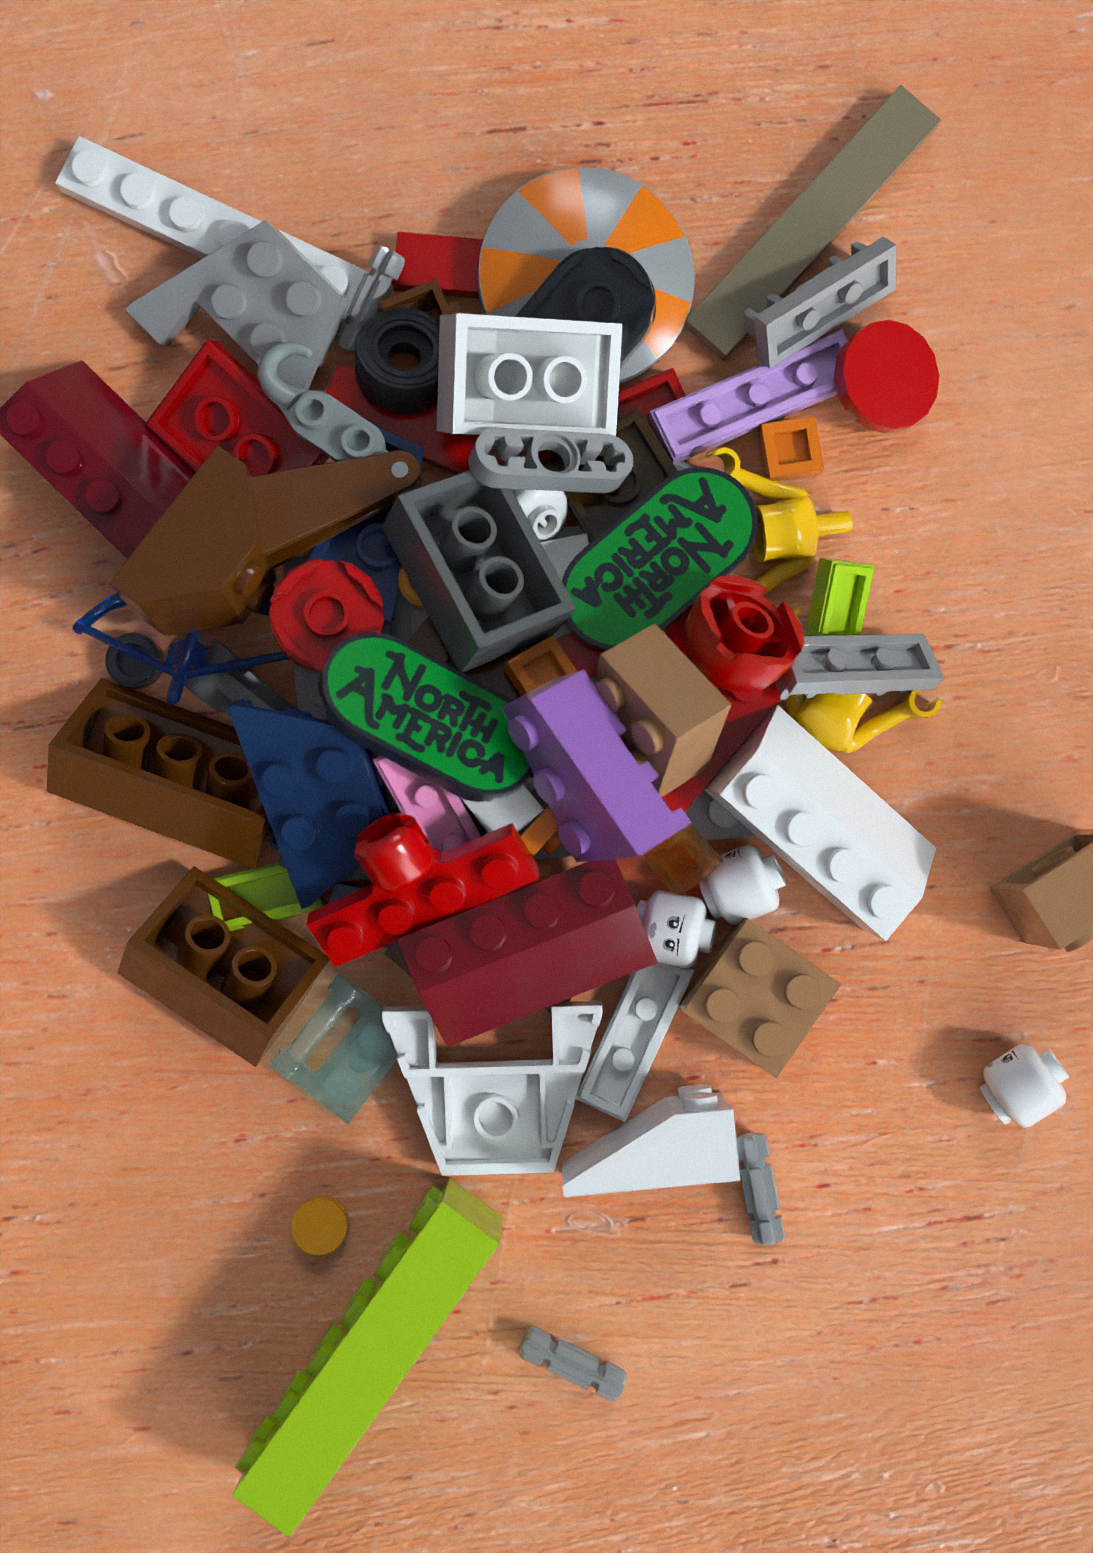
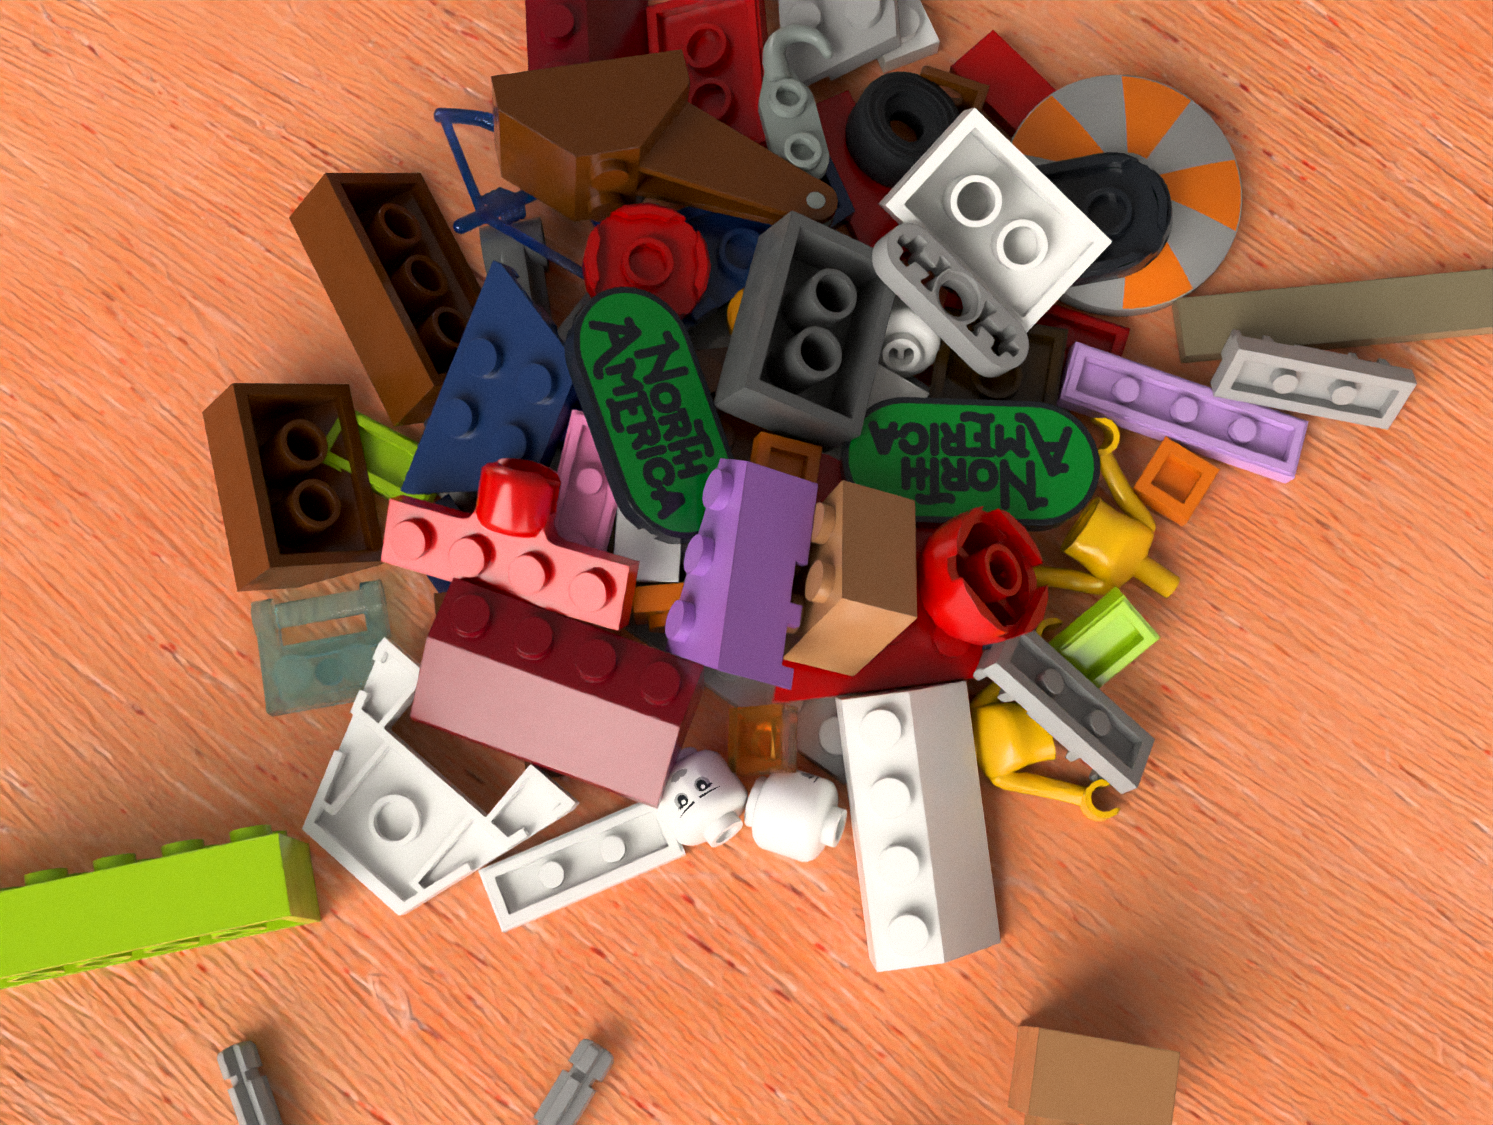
camera: 40 degrees right, 10 degrees down
black tile [105,633,165,689] -> none
light orange tile [291,1195,349,1256] -> none
light grey axle [336,246,405,353] -> none
white slope [562,1085,740,1197] -> none
medium nougat brick [678,918,841,1078] -> none
red tile [834,320,940,433] -> none

